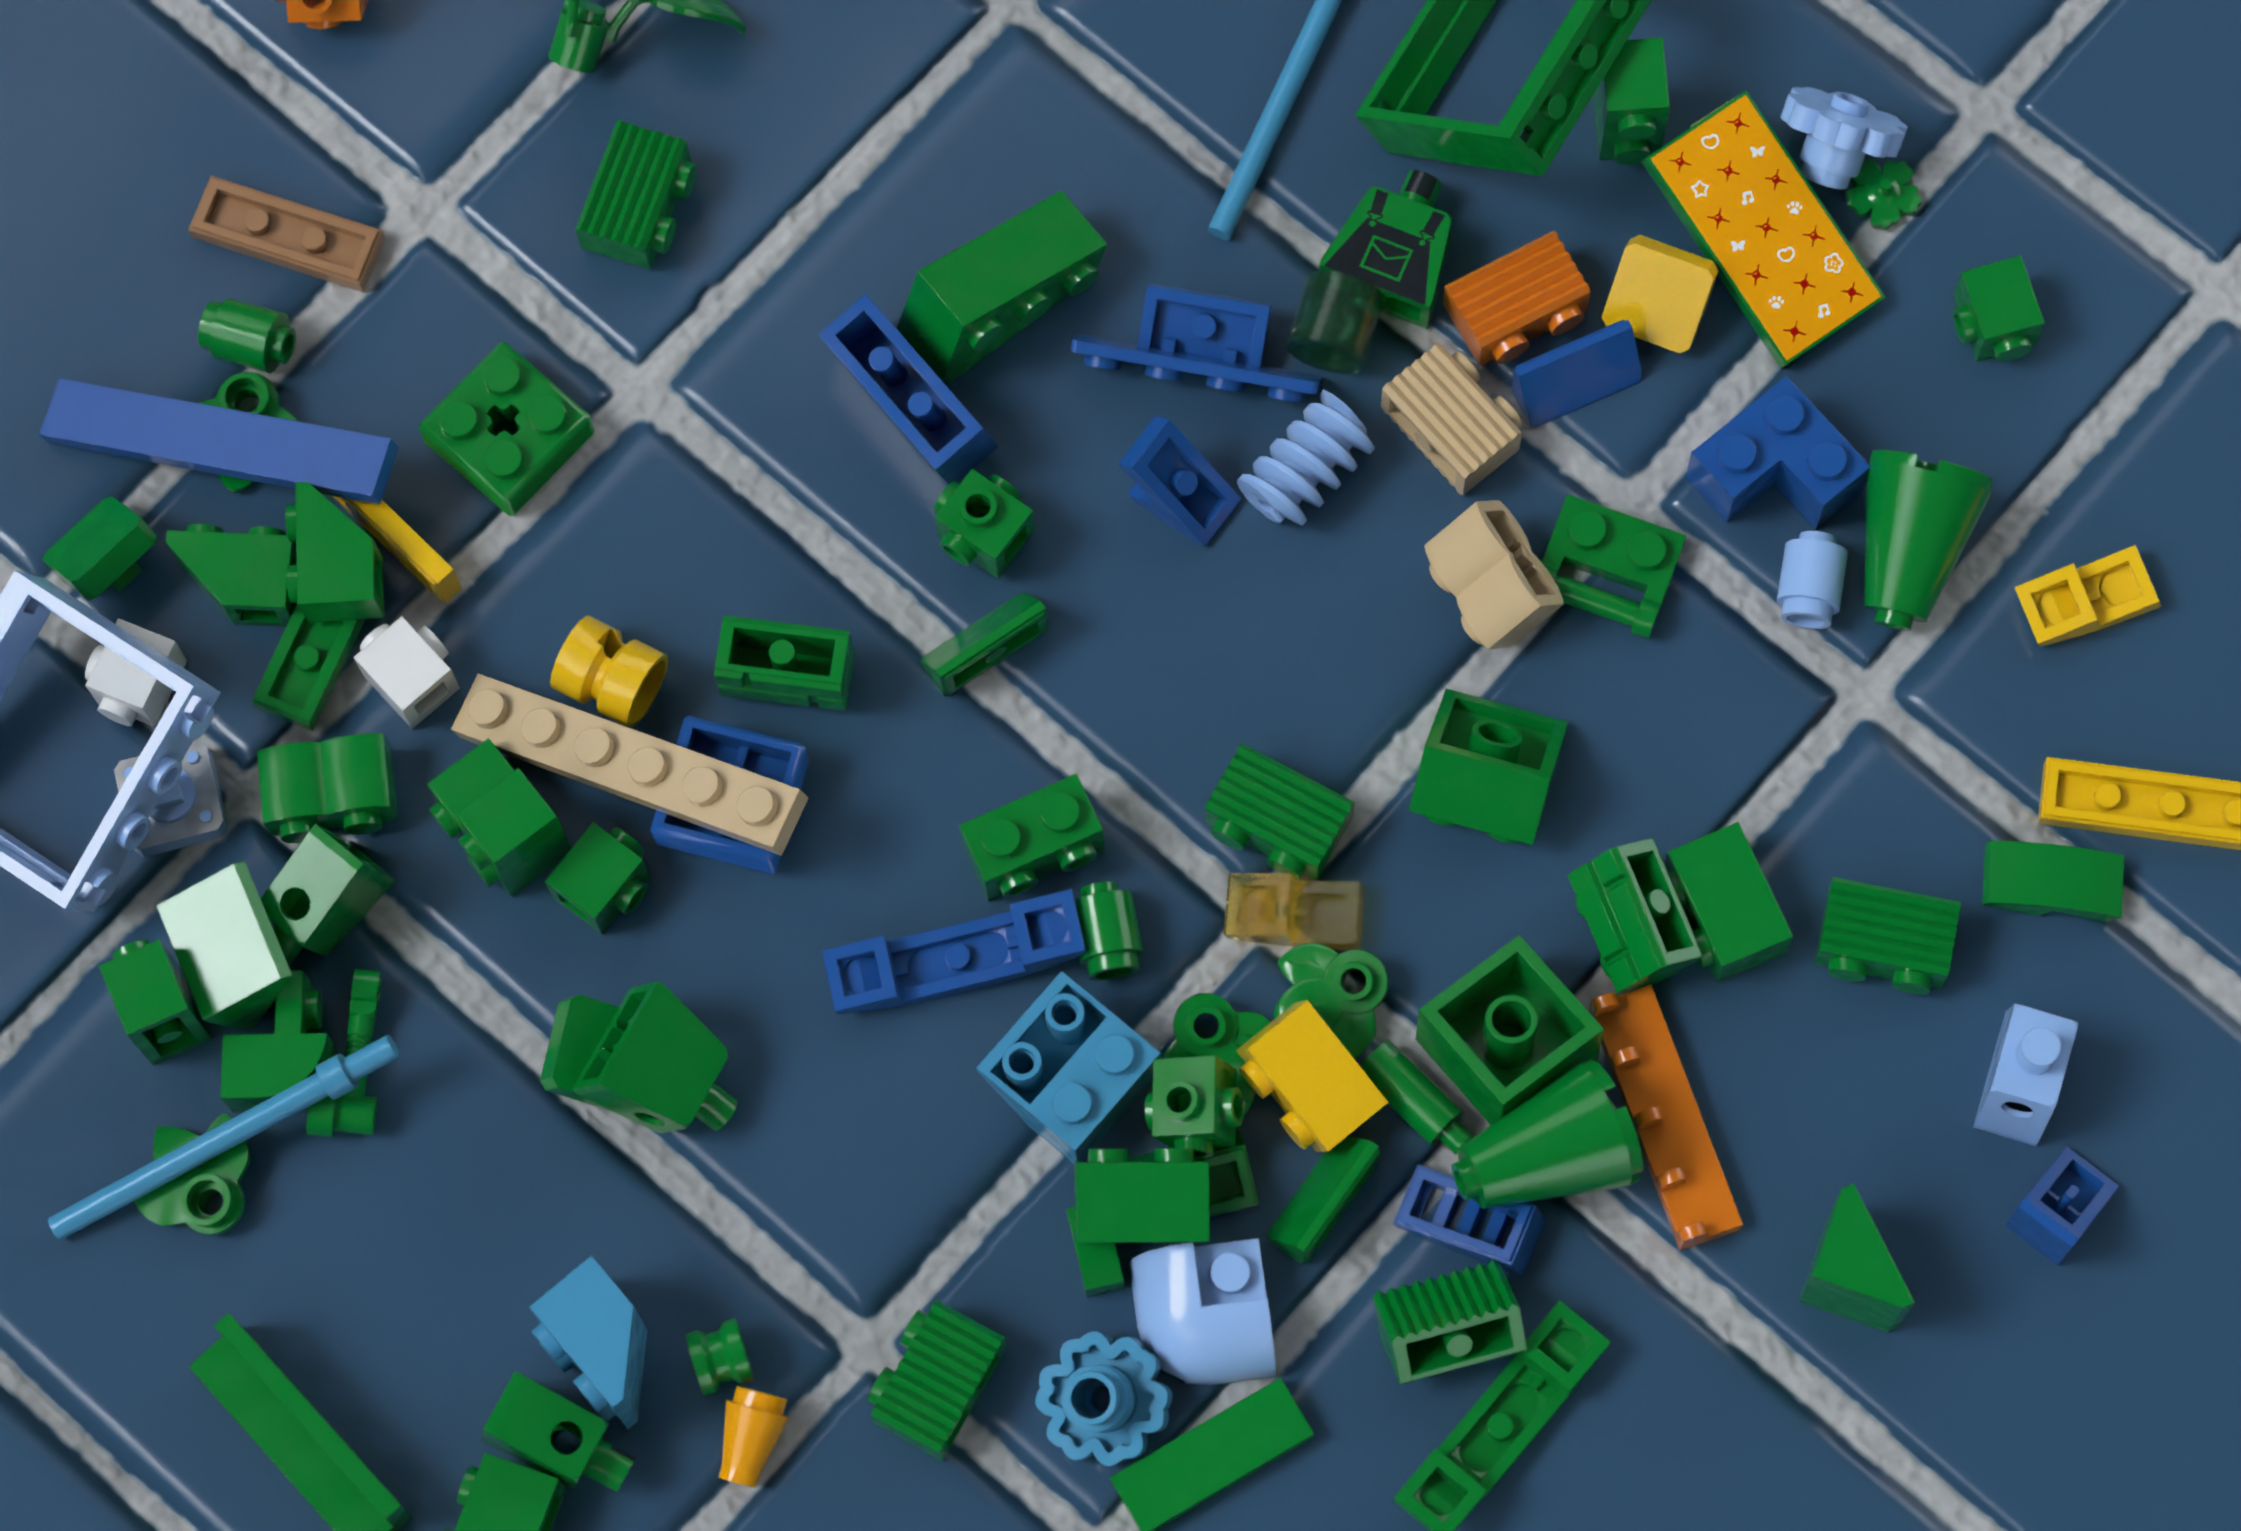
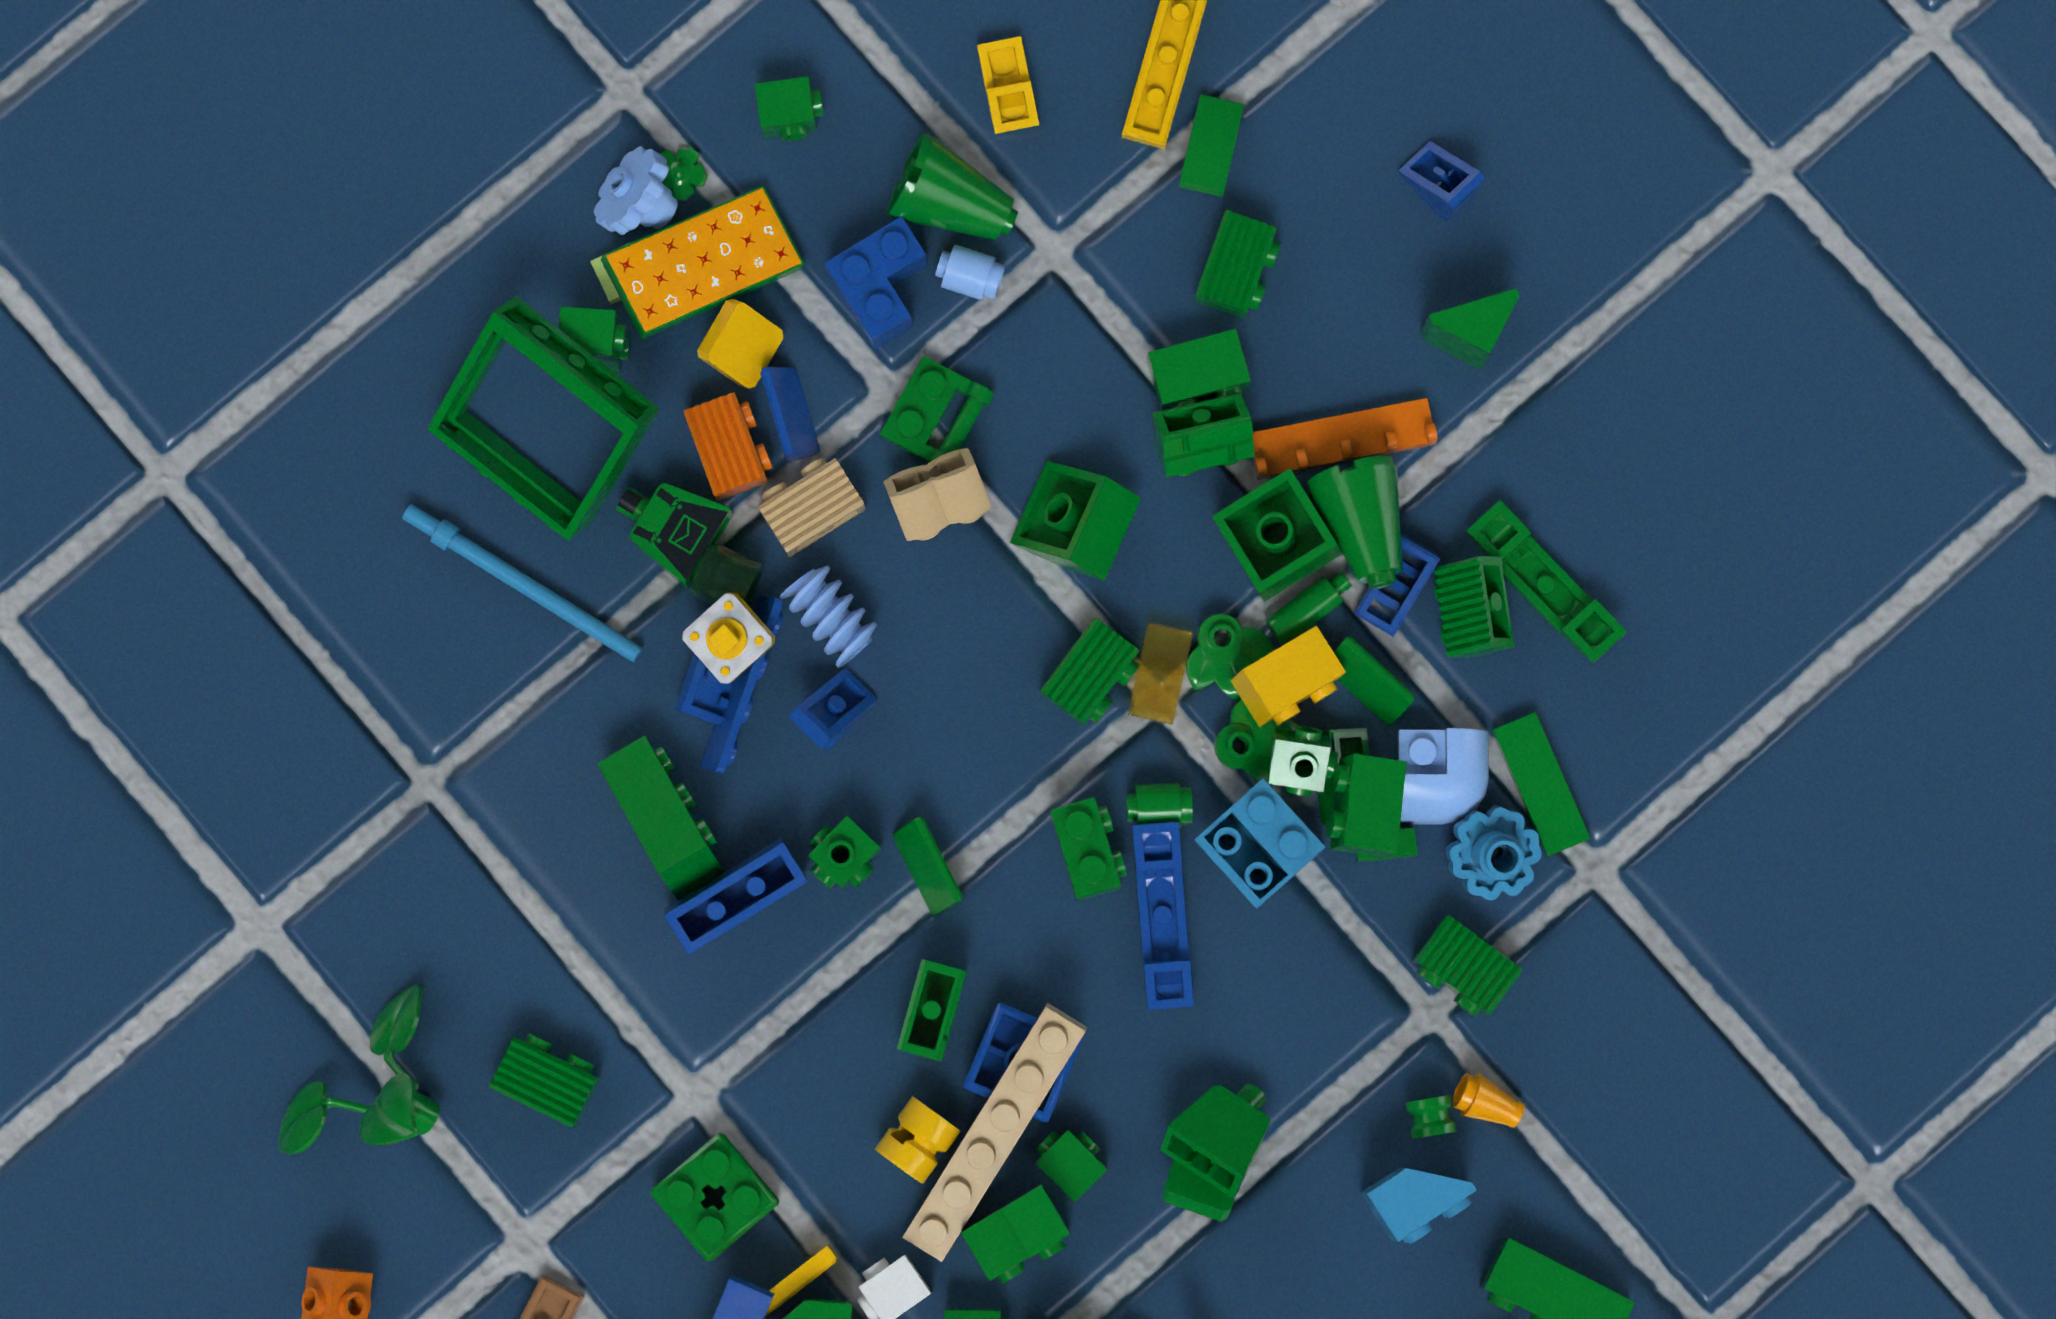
camera: 85 degrees left, 10 degrees up
green torso [481,1371,636,1492] -> none
light blue torso [1973,1004,2078,1146] -> none
none -> flat silver piece [682,592,775,684]

